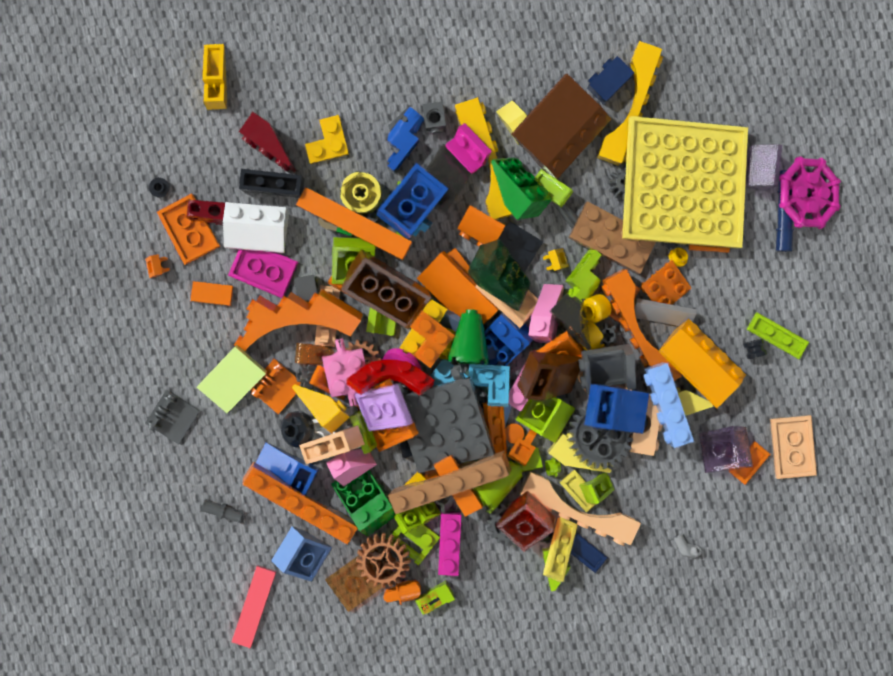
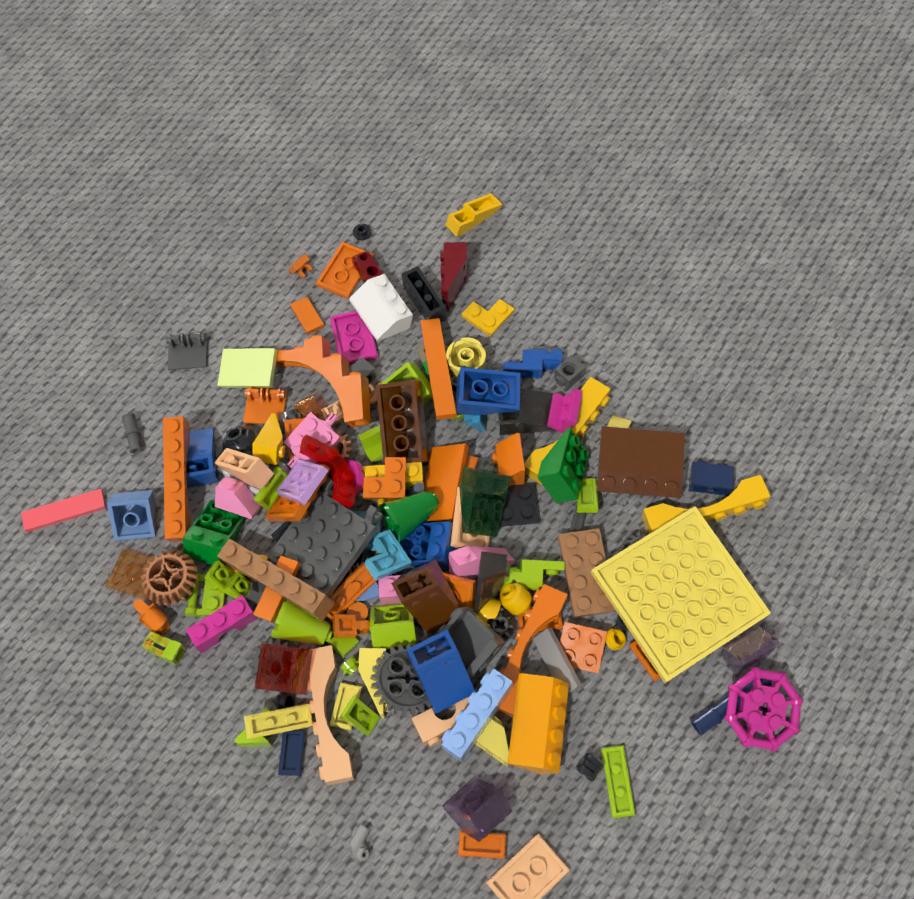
camera: 60 degrees right, 25 degrees down
yellow tile [543,248,569,271] -> none

